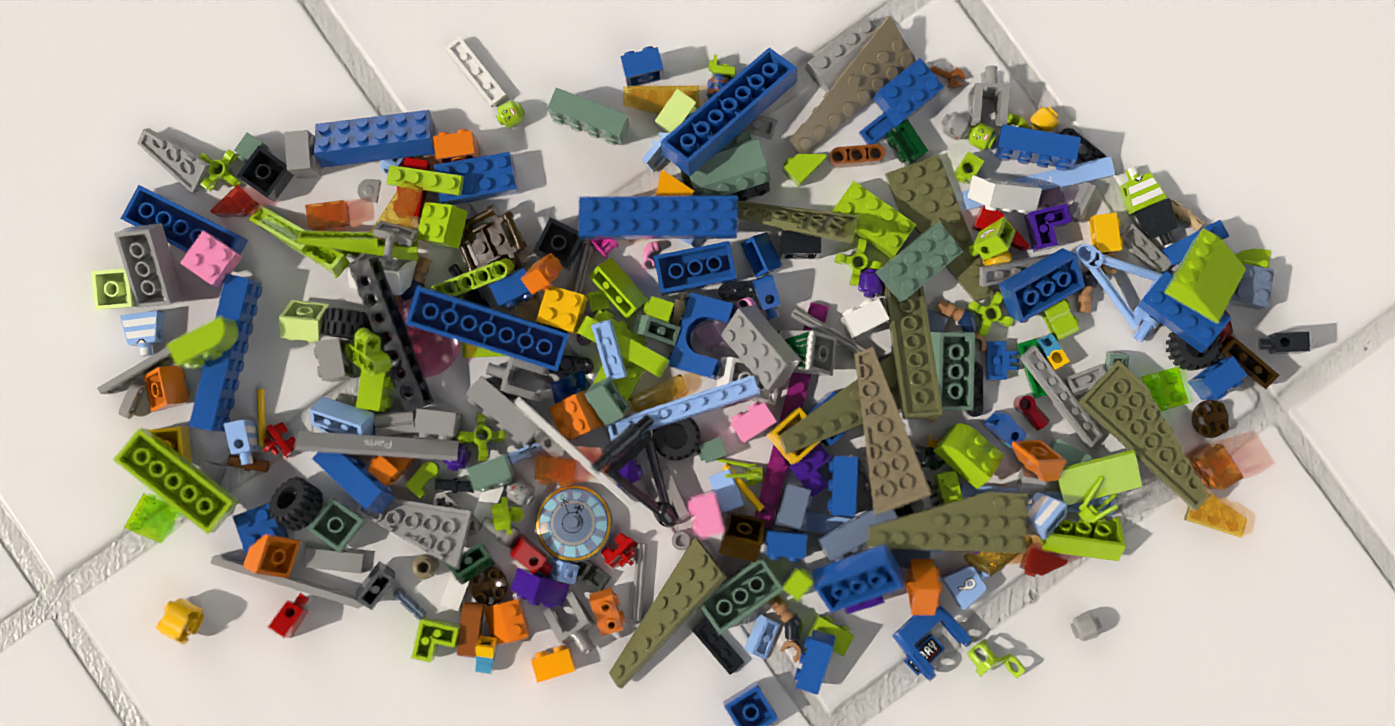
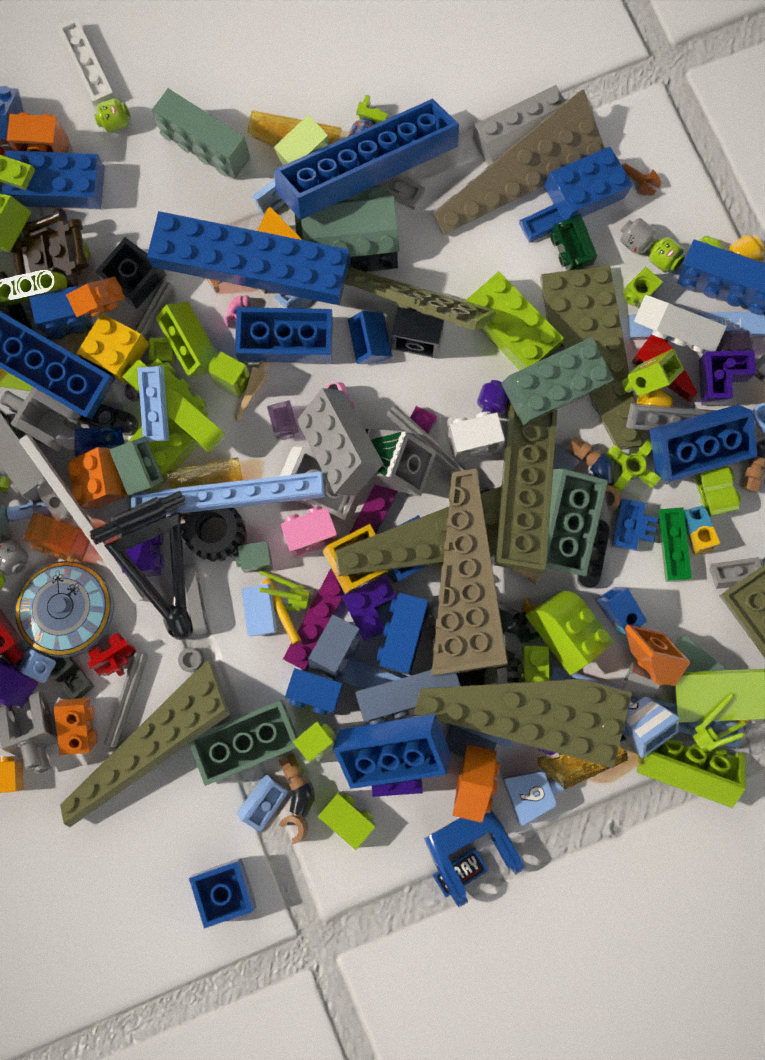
camera: 20 degrees right, 5 degrees down
dark pink piece [589,239,619,259] -> none
blue brick [620,46,664,89] -> none
sand green brick [632,314,681,346] -> none
blue arch [668,292,738,380] -> none
bright pink brick [688,490,724,538] -> none
black tile [692,617,744,675] -> none
black beam [718,282,754,301] -> none
dark brown brick [719,511,766,563] -> none
blue torso [751,274,781,320] -> none
lime slope [783,154,827,187] -> none
blue brick [794,629,836,695] -> none
dark orange beam [828,144,885,168] -> none
lime pin [834,239,882,286] -> none
lime piece [967,639,1026,678] -> none
light grey piece [968,65,1010,127] -> none
dark red piece [1013,395,1050,431] -> none
light grey tile [1019,345,1104,448] -> none
clear red slope [1019,546,1068,577] -> none
light grey head [1070,613,1102,641] -> none

